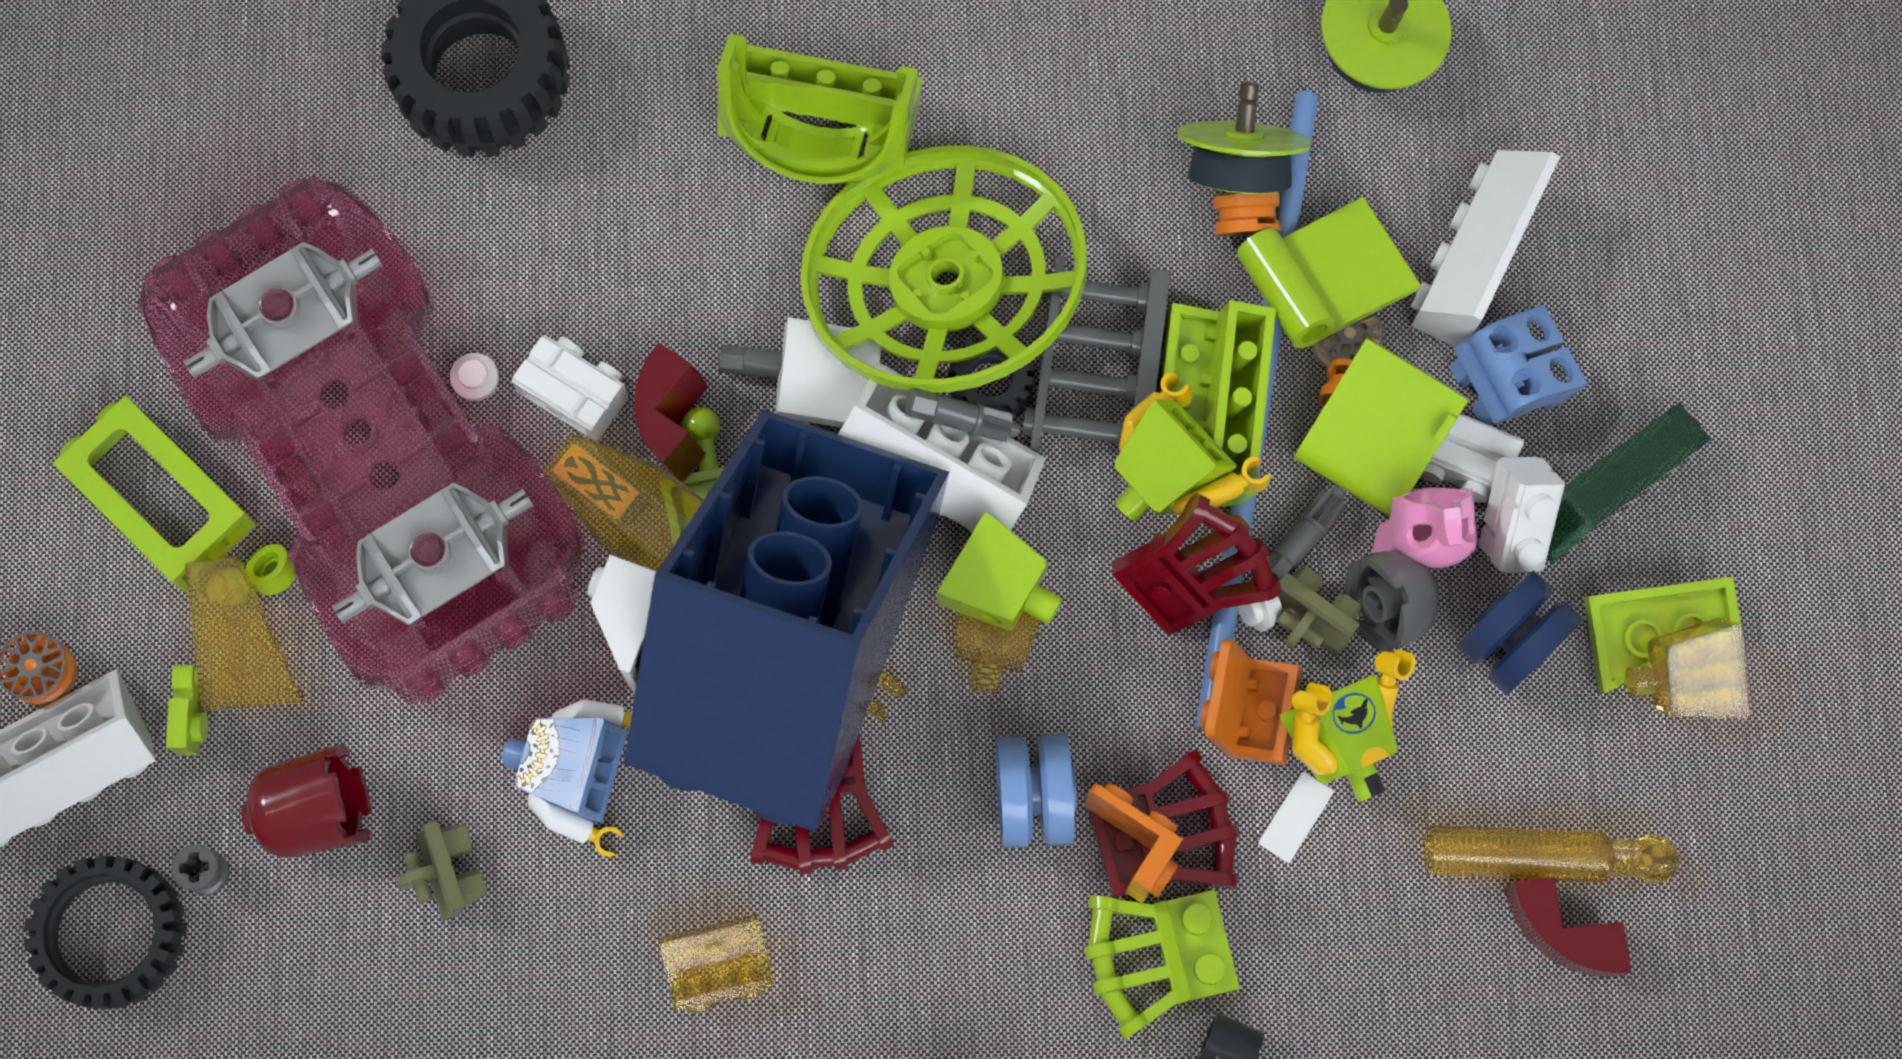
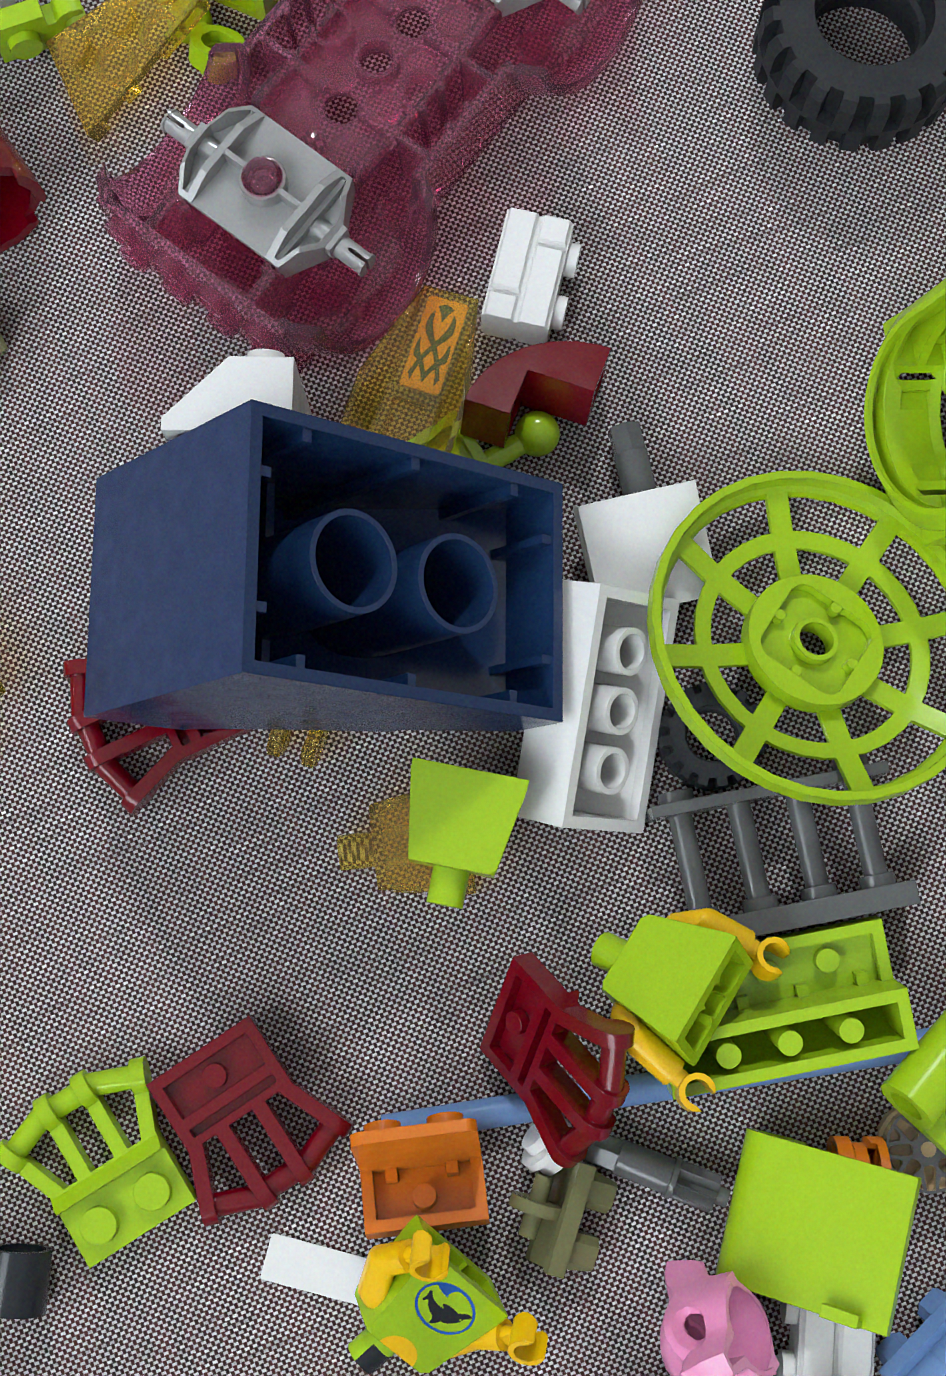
camera: 75 degrees right, 5 degrees up
white plate [450,353,499,401] -> none
torso [502,699,632,857] -> none
dark grey piece [904,387,1020,442] -> none
medium blue wheel [996,733,1077,848] -> none
orange bracket [1085,783,1183,903] -> none
dark grey cylinder [1345,550,1439,651] -> none

